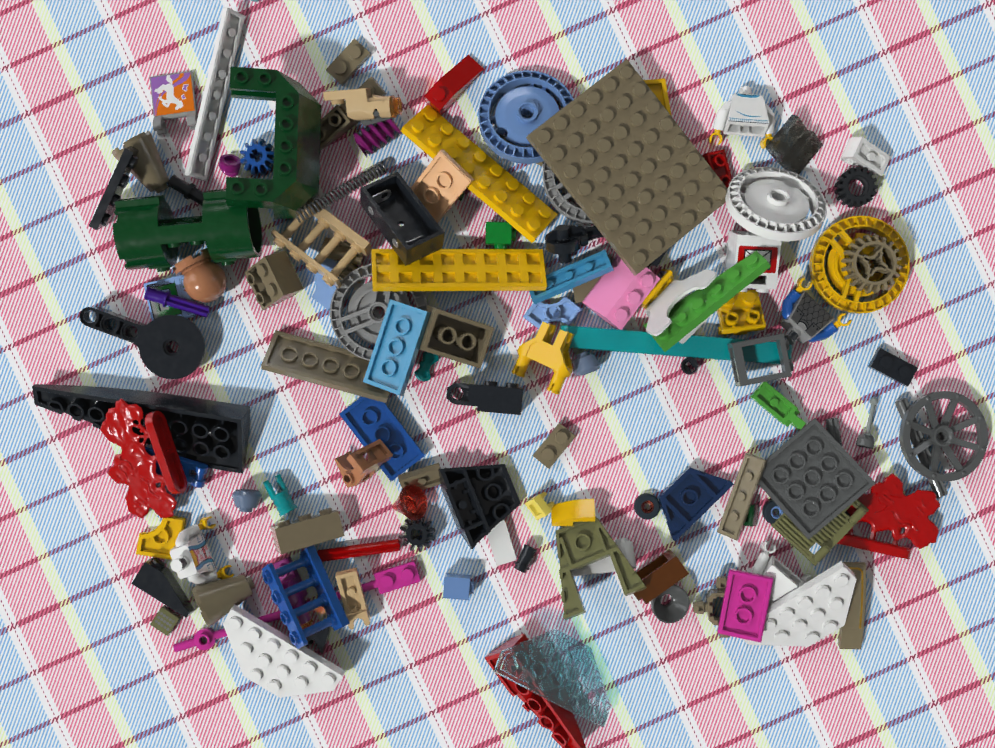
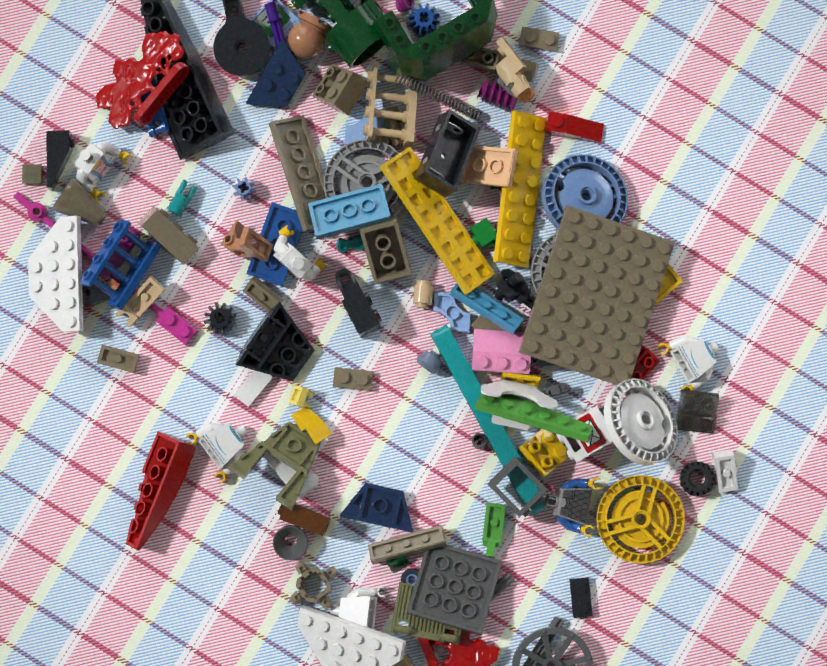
camera: 65 degrees right, 5 degrees down
yellow tile [136,516,187,560] -> none
sand blue cone [232,489,262,512] -> none
red axle [317,539,401,562] -> none
clear red hat [392,484,428,520] -> none
medium blue brick [443,573,475,600] -> none
clear light blue plate [493,629,611,727] -> none
yellow connector [512,322,574,395] -> none
black pin [514,544,537,573] -> none
black wheel [634,493,660,520] -> none
dark pink tile [717,568,773,643] -> none
dark tan gear [841,234,902,294] -> none
hinge [856,397,879,449] -> none
none -> dark tan plate [97,344,140,373]
none -> white torso [186,423,247,483]
none -> medium blue gear [232,177,256,201]
none -> dark blue wing [246,39,306,107]
none -> white torso [273,225,328,281]
none -> tan brick [413,280,433,309]
none -> dark grey piece [544,382,569,397]

